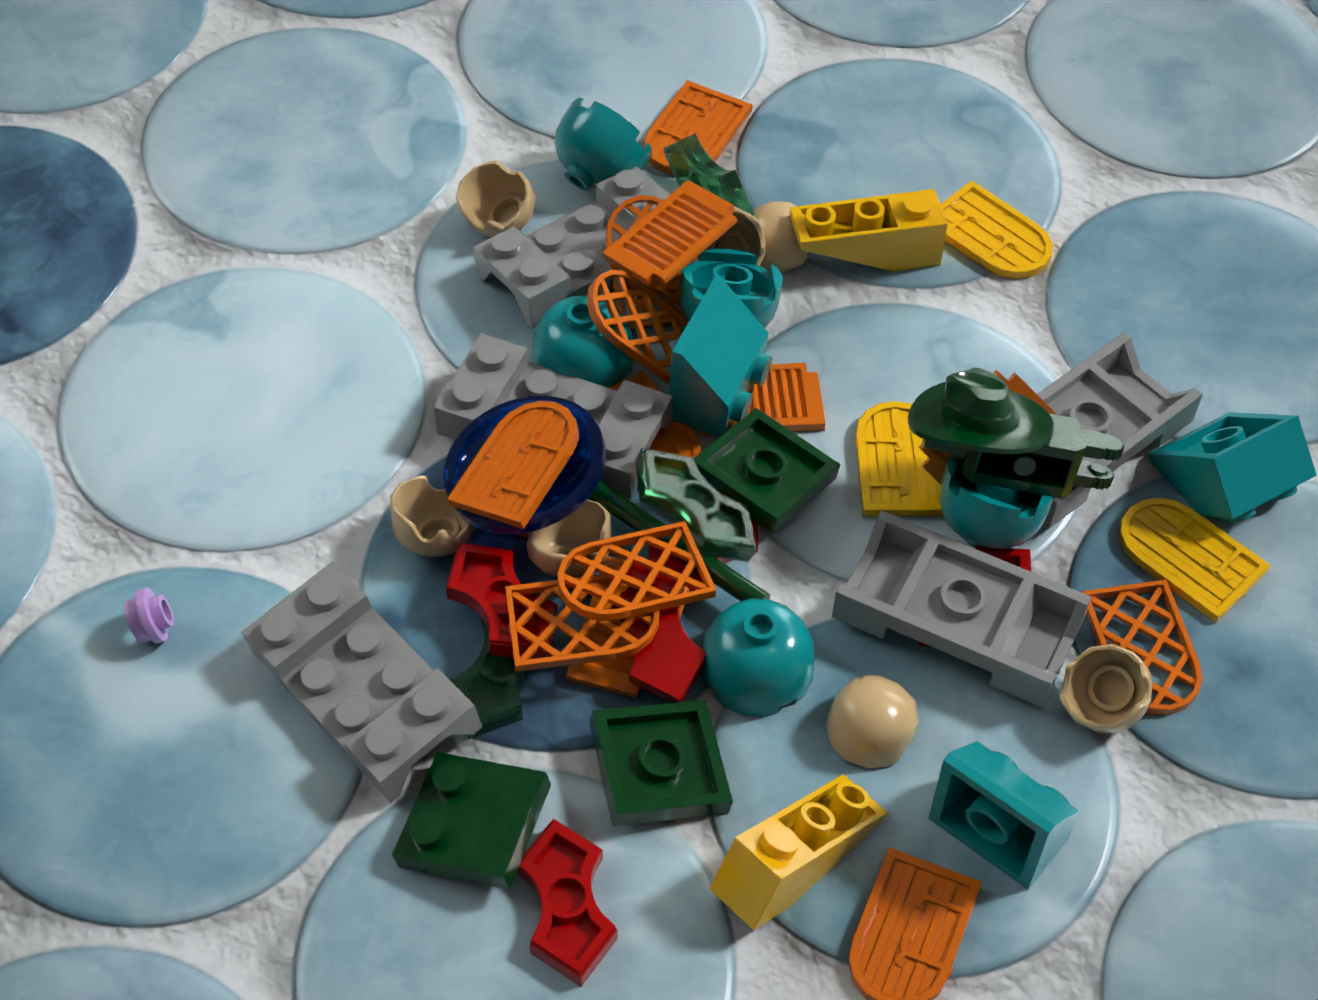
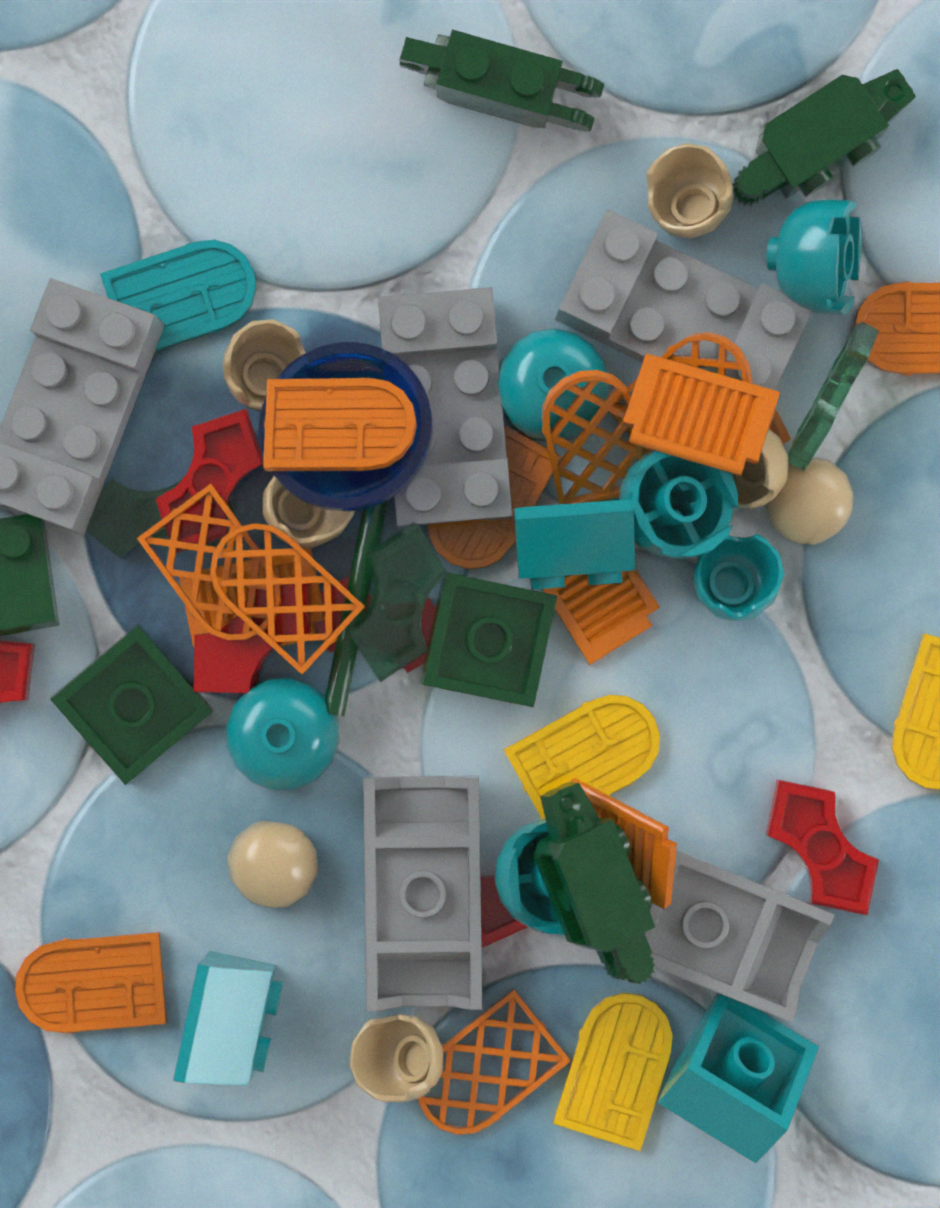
camera: 60 degrees right, 35 degrees up
lavender plate [124,587,174,644] -> none
yellow slope [709,774,888,931] -> none
yellow slope [790,189,948,271] -> none
dark green hat [908,367,1054,454] -> none
none -> teal window [100,239,257,352]
none -> dark green hinge [399,29,605,132]
none -> teal hair [692,534,784,621]
none -> dark green hinge [732,69,916,206]
none -> red tile [765,779,879,916]

